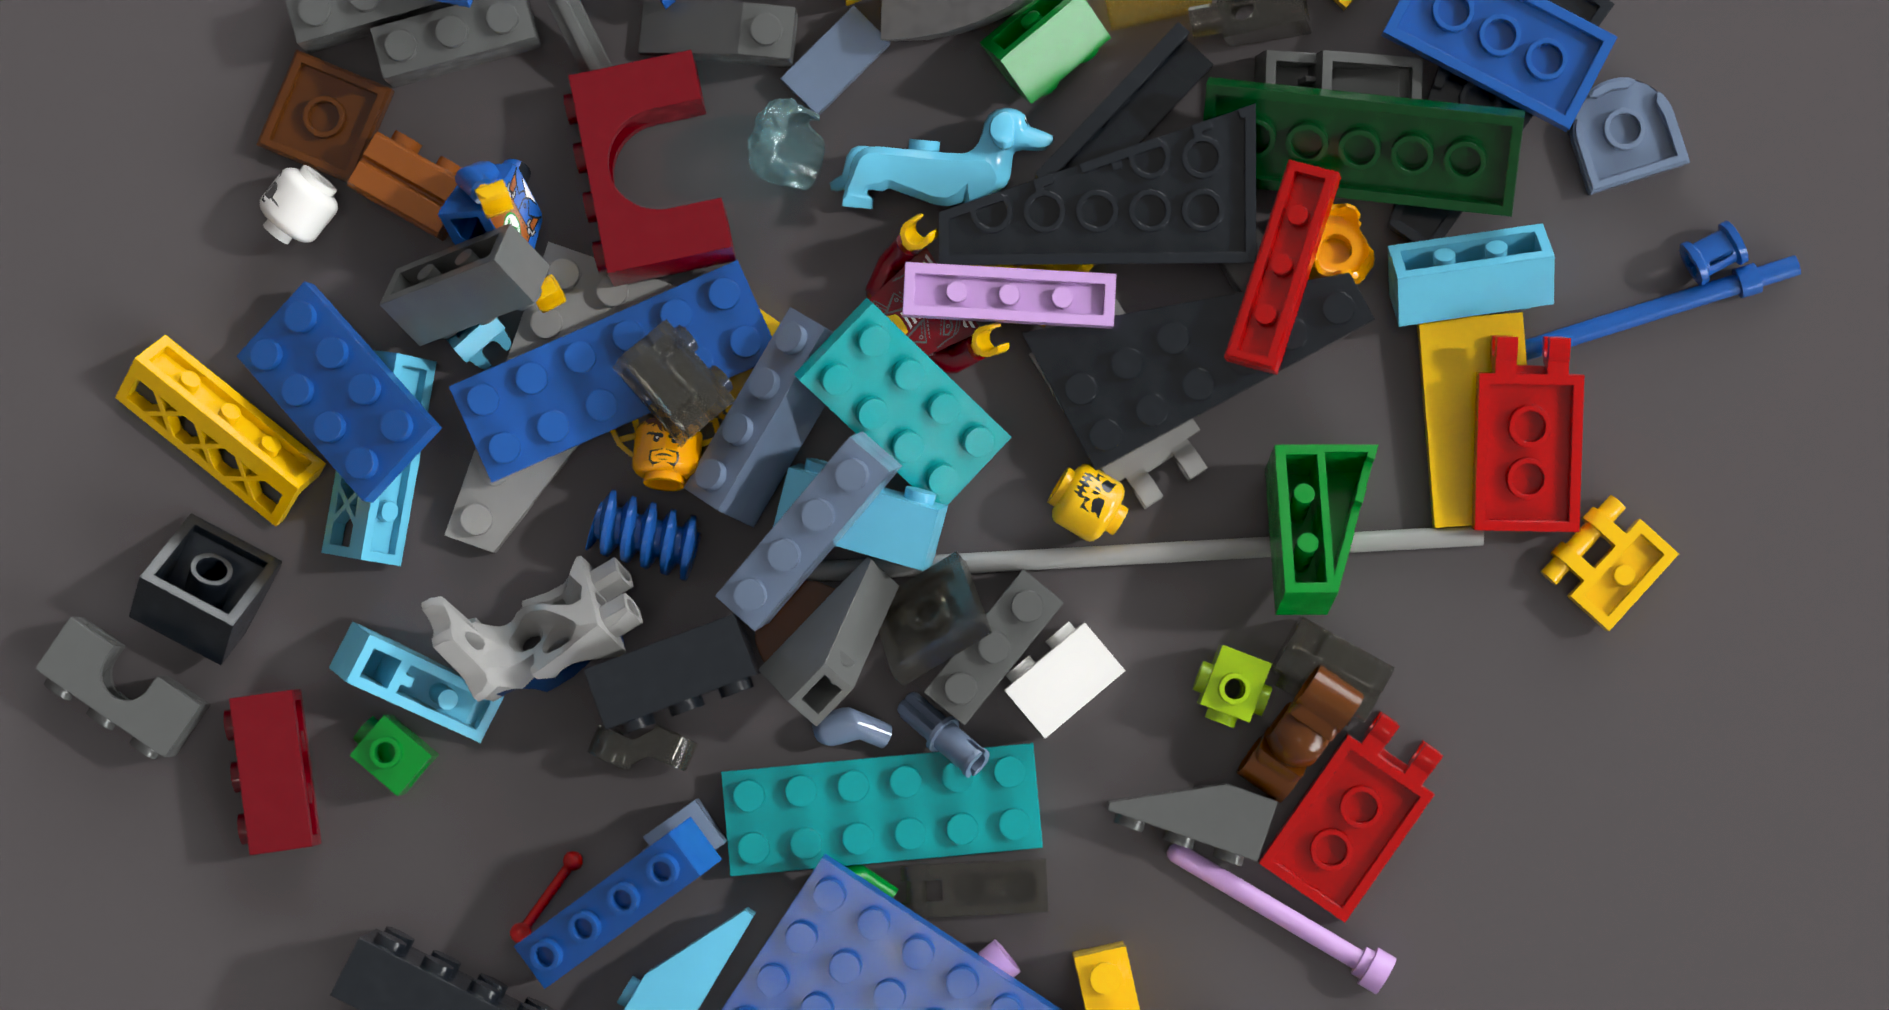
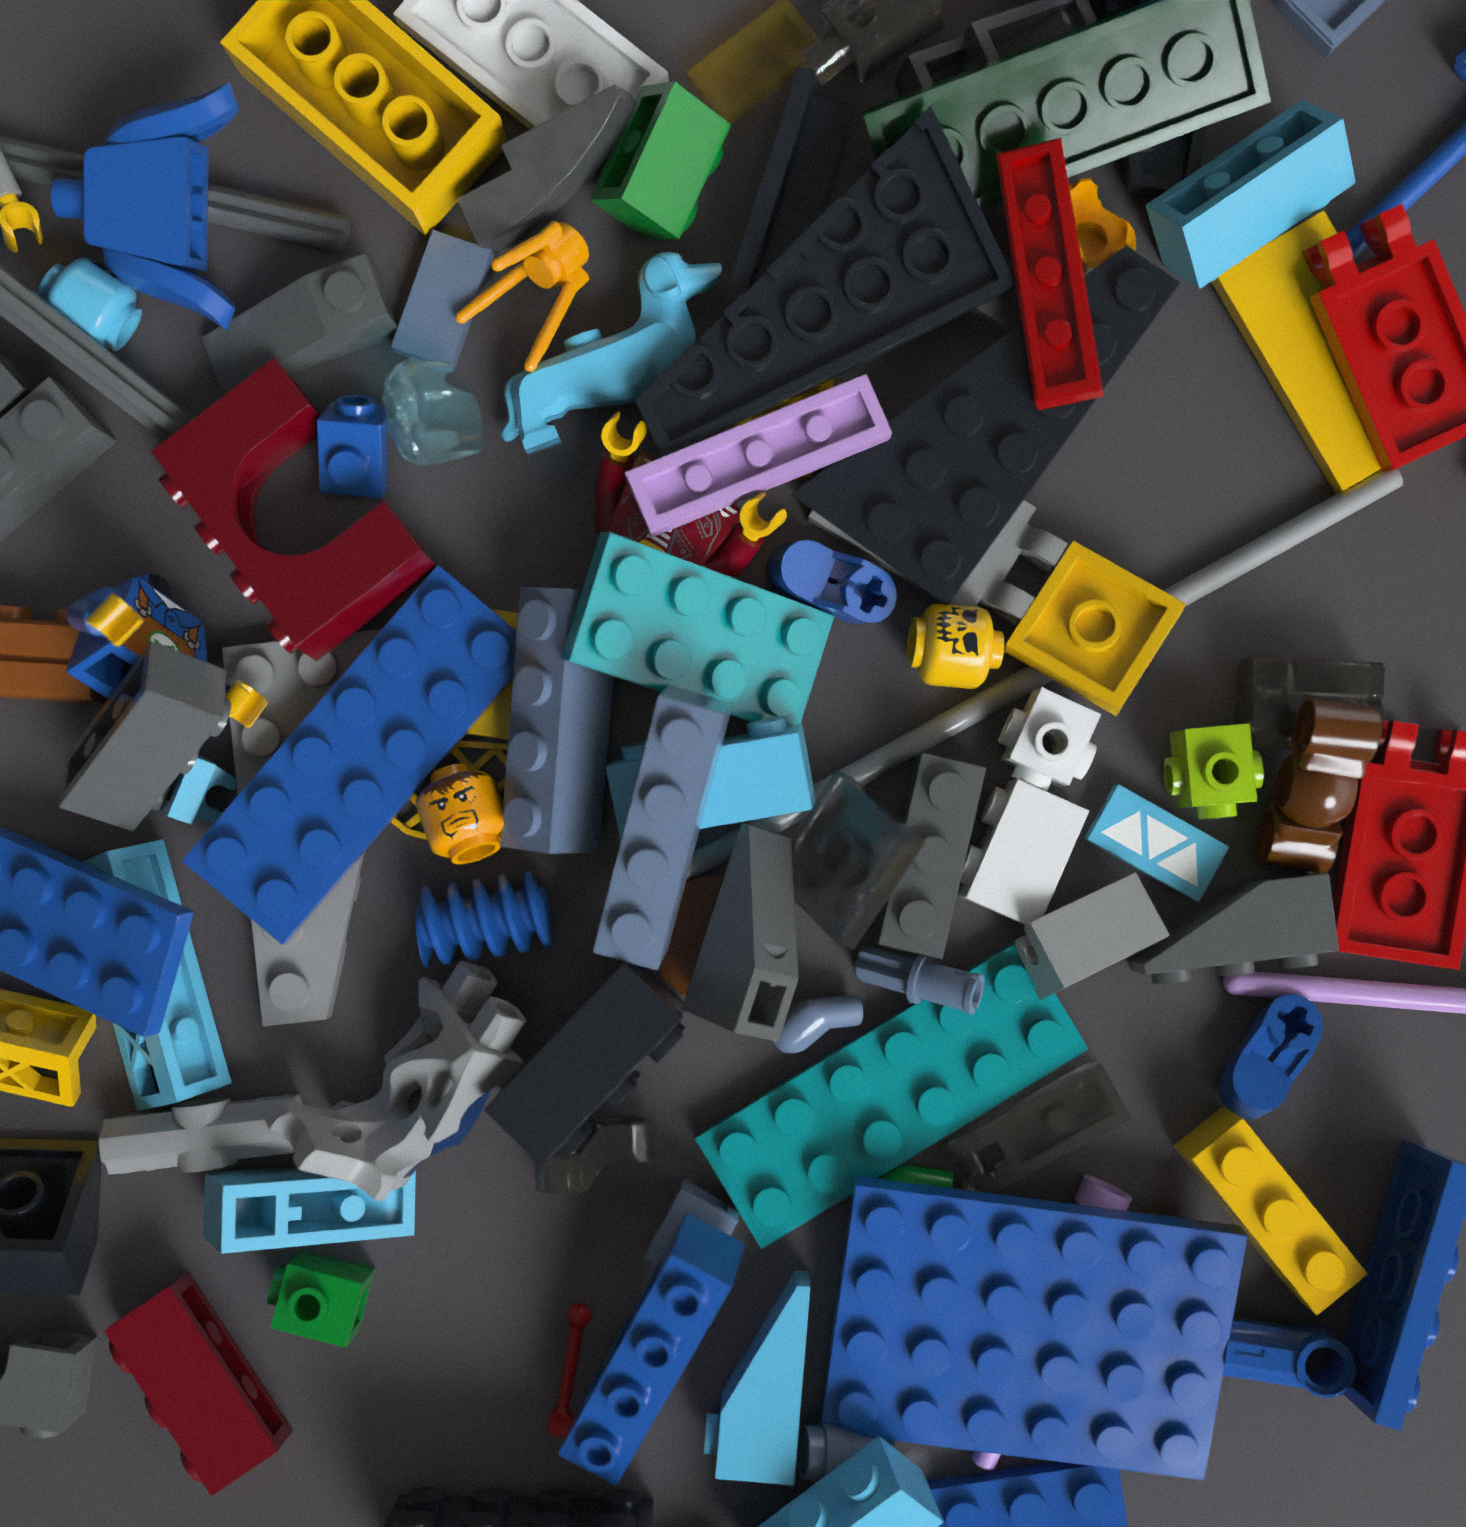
camera: 30 degrees left, 0 degrees up
clear smoke brick [612,319,736,447] -> none
green wedge [1265,444,1379,615] -> none
none -> light grey piece [99,1094,303,1175]
none -> blue bracket [317,394,393,498]
none -> light orange plant [455,221,589,372]
none -> blue piece [766,540,897,624]
none -> white brick [998,687,1101,792]
none -> yellow plate [1005,541,1186,716]
none -> light grey hinge [1015,872,1170,1000]
none -> medium azure tile [1084,784,1229,902]
none -> blue piece [1218,994,1323,1119]

